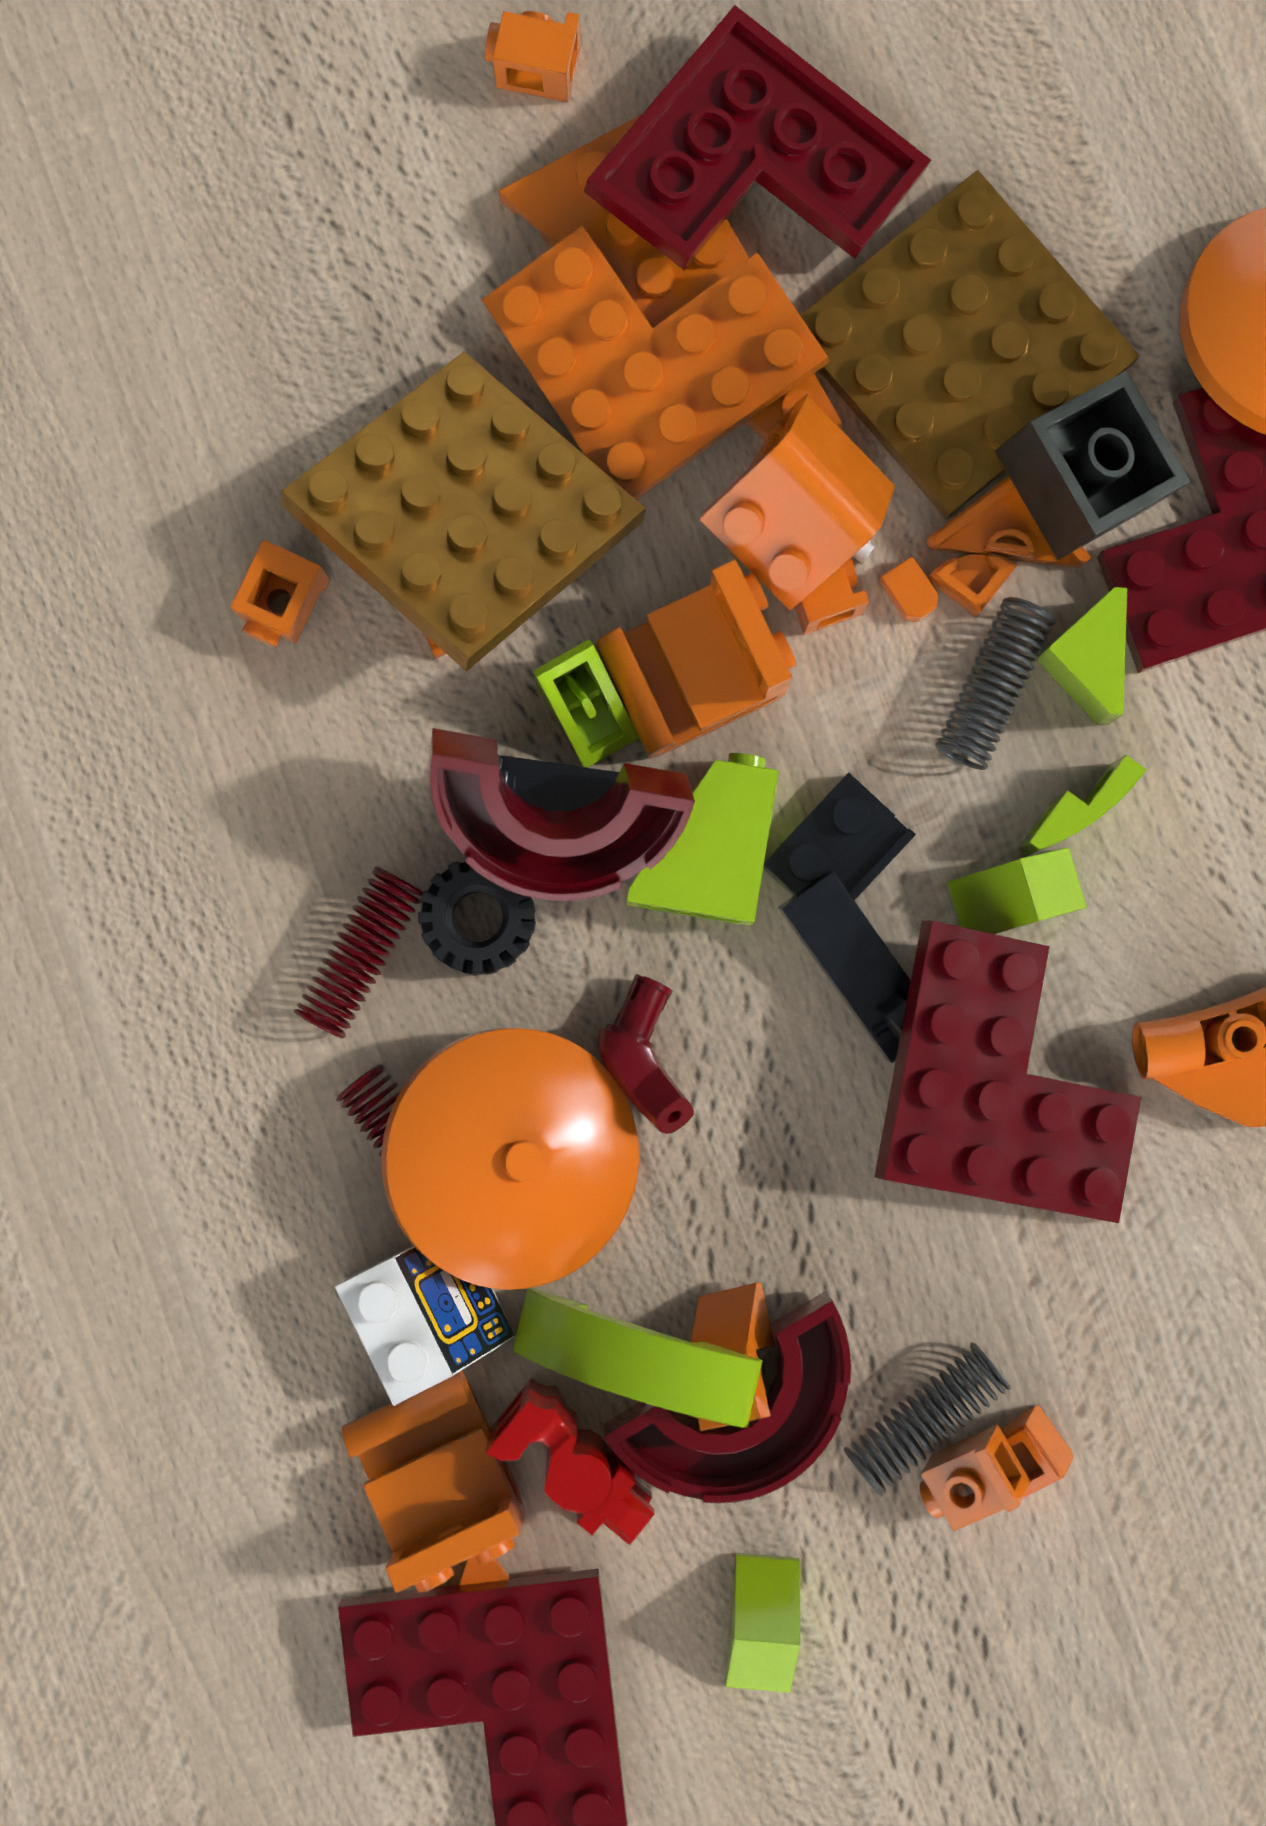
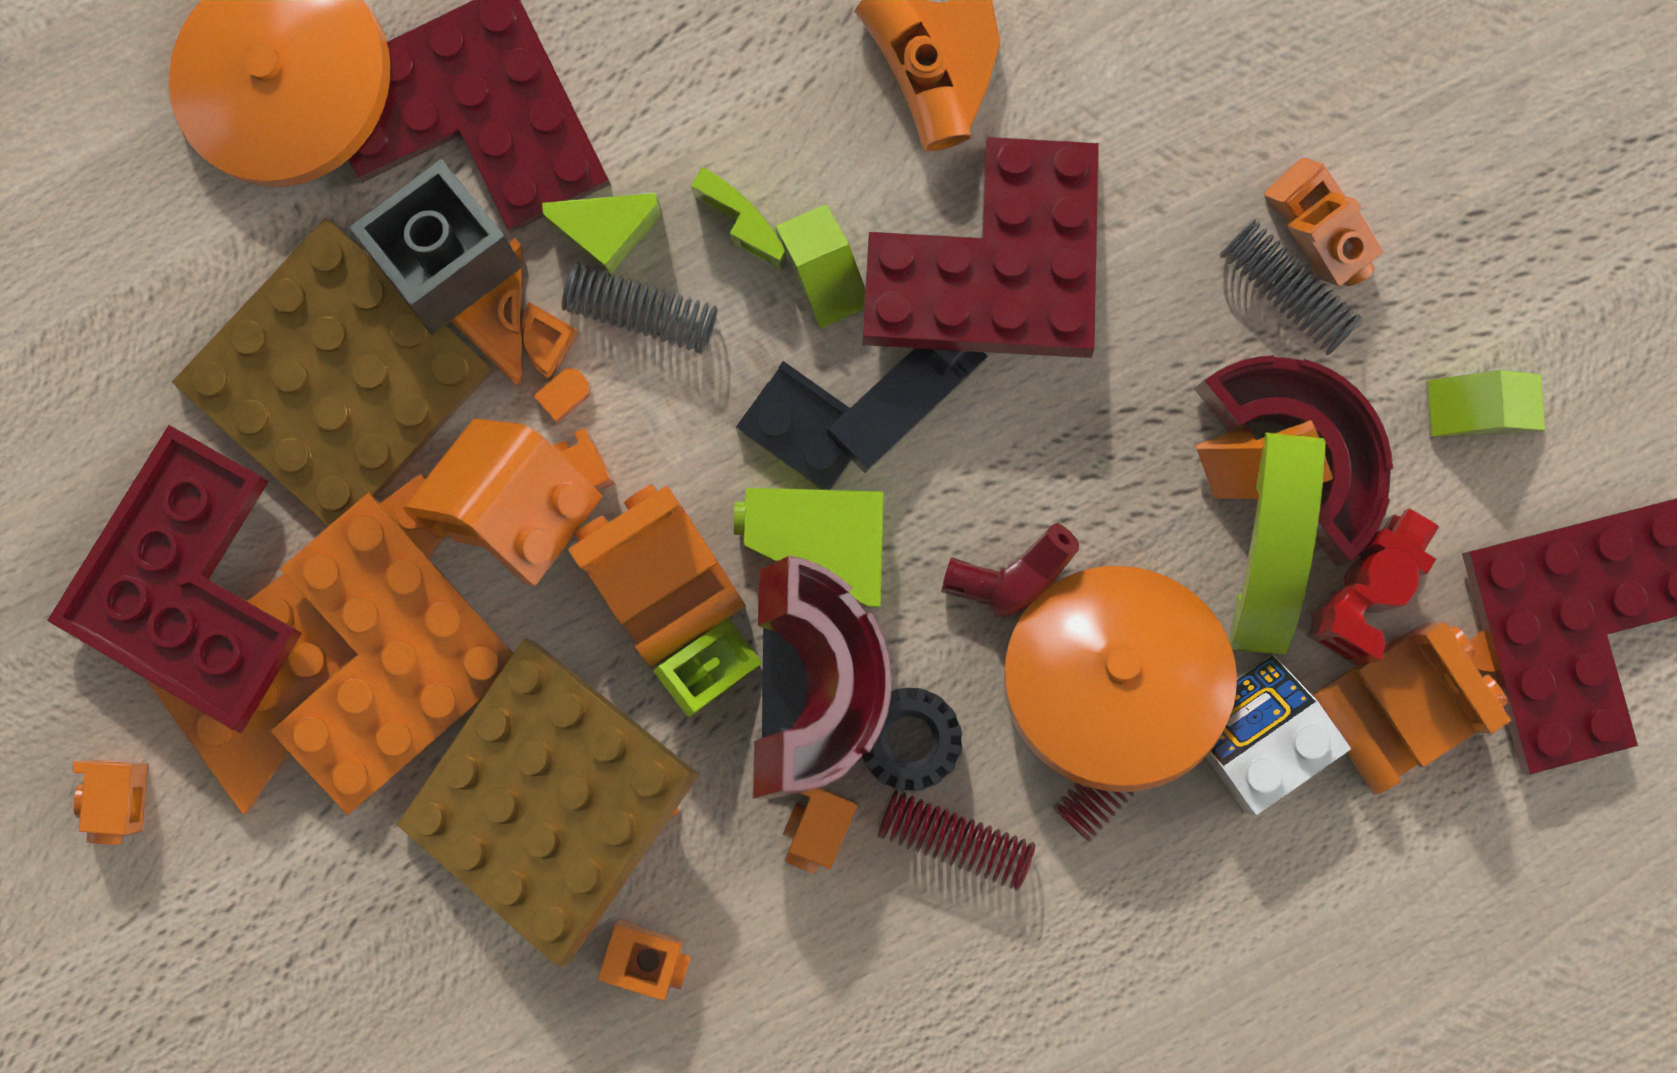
camera: 95 degrees left, 0 degrees up
none -> orange brick [782,787,858,874]

